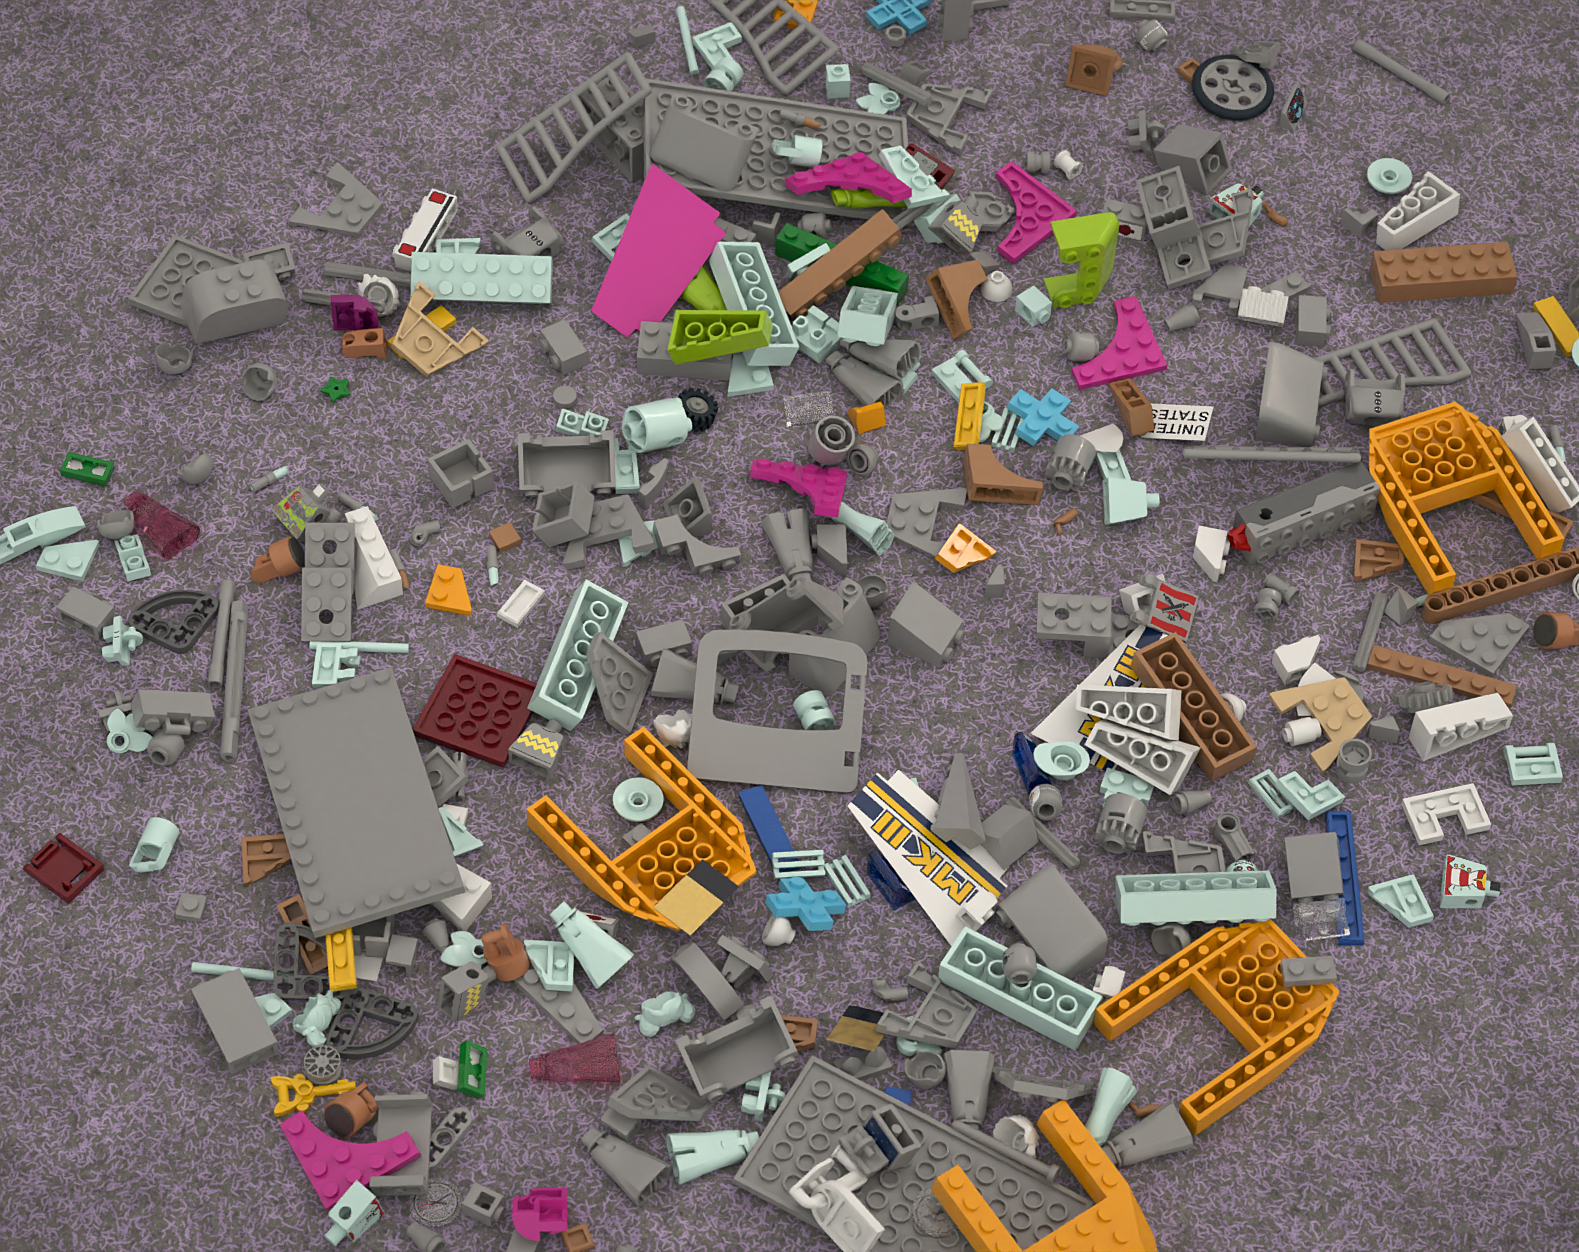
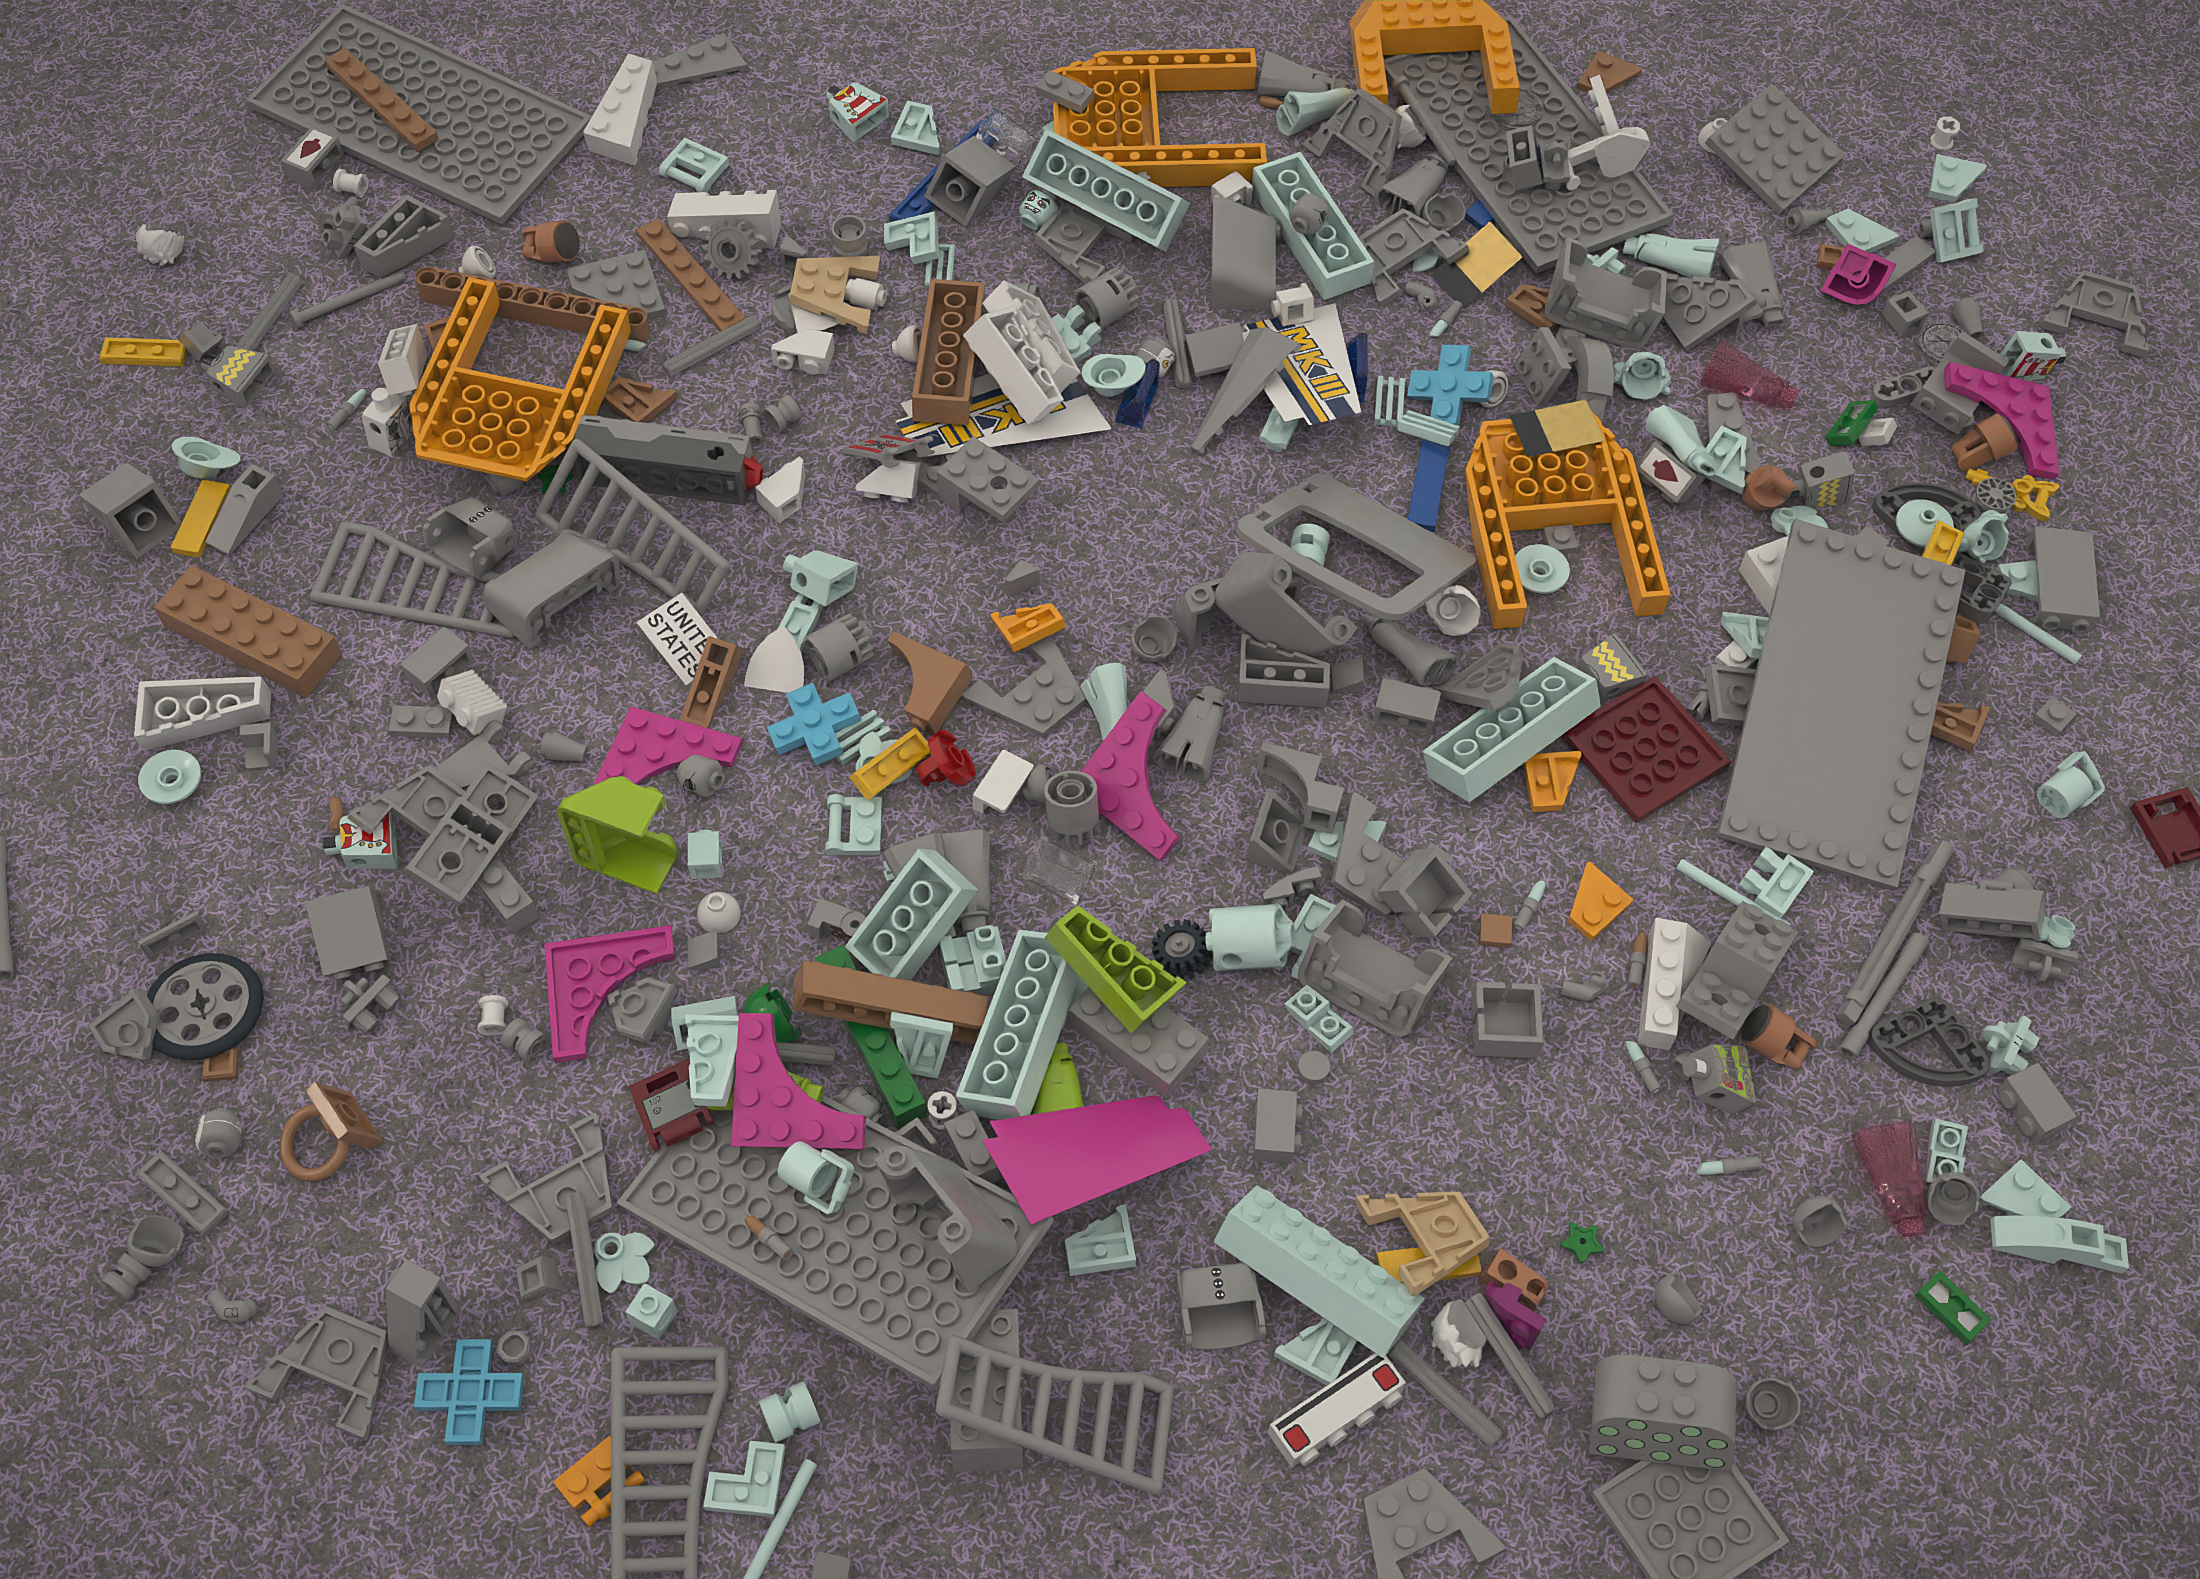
camera: 145 degrees left, 5 degrees up
light grey bracket [242,242,295,281] -> none
white tile [497,580,545,628] -> none
light orange tile [847,402,886,435] -> none
light grey slope [888,582,965,668] -> none
medium nougat arch [925,259,988,340] -> none
light grey torso [928,196,983,254] -> none
medium nougat piece [1053,508,1078,535] -> none
light grey piece [1214,812,1255,863] -> none
light grey slope [1384,587,1419,626] -> none
white plate [1401,783,1491,845] -> none
none -> green cylinder [743,982,802,1043]
none -> red tile [916,729,976,787]
none -> white bush [927,1091,958,1130]
none -> white panel [973,749,1034,814]
none -> light grey piece [1429,300,1463,338]
none -> light orange wing [1522,751,1581,813]
none -> light aqua dish [1896,500,1954,548]

